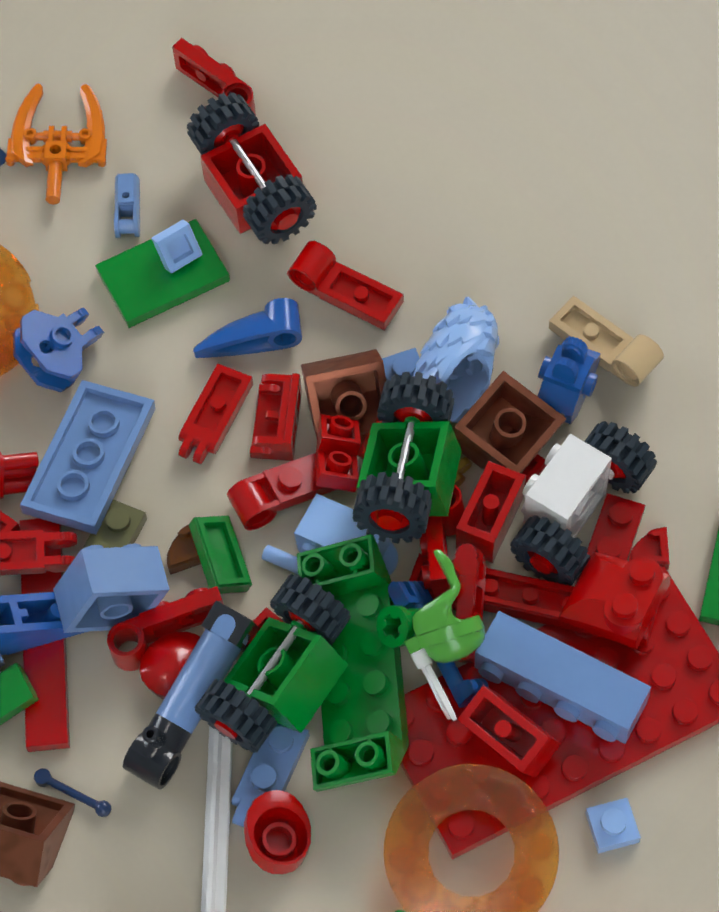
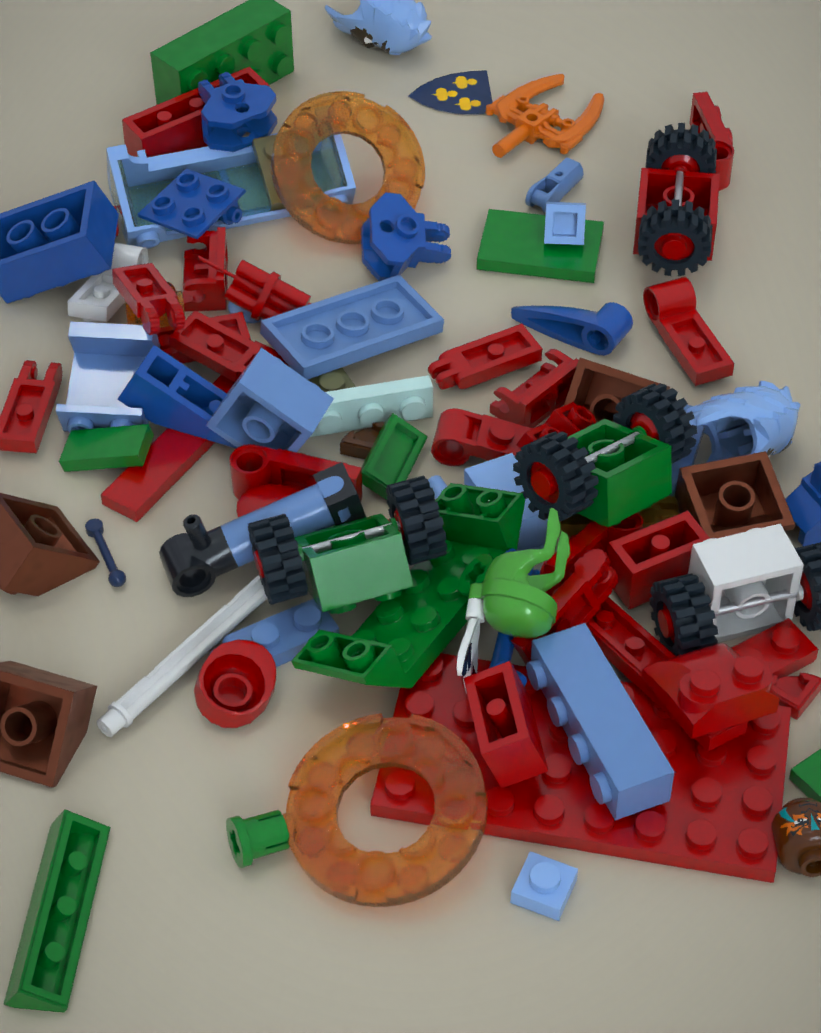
camera: 35 degrees right, 15 degrees down
none -> light aqua plate [310,375,433,437]

